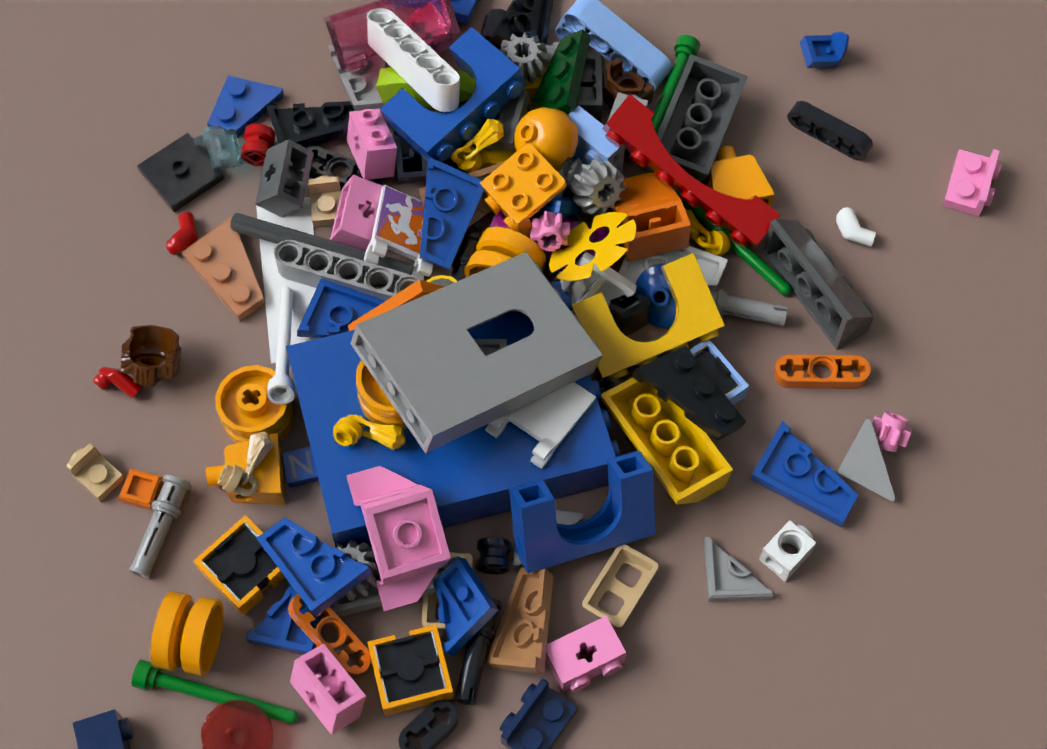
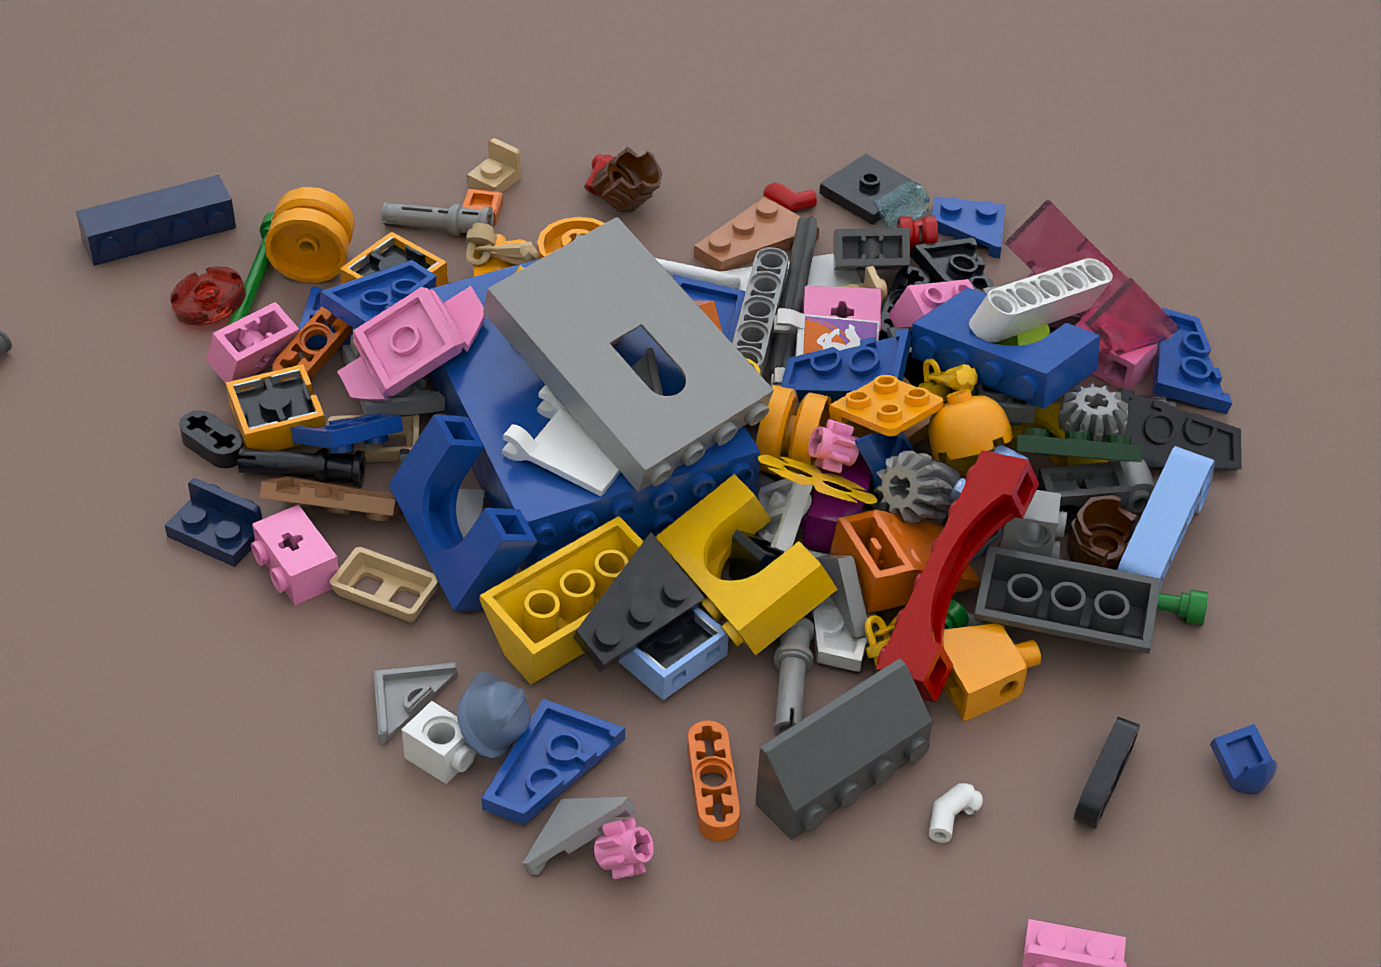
camera: 80 degrees right, 20 degrees down
none -> sand blue piece [457,672,530,759]
none -> light grey tile [815,555,867,638]

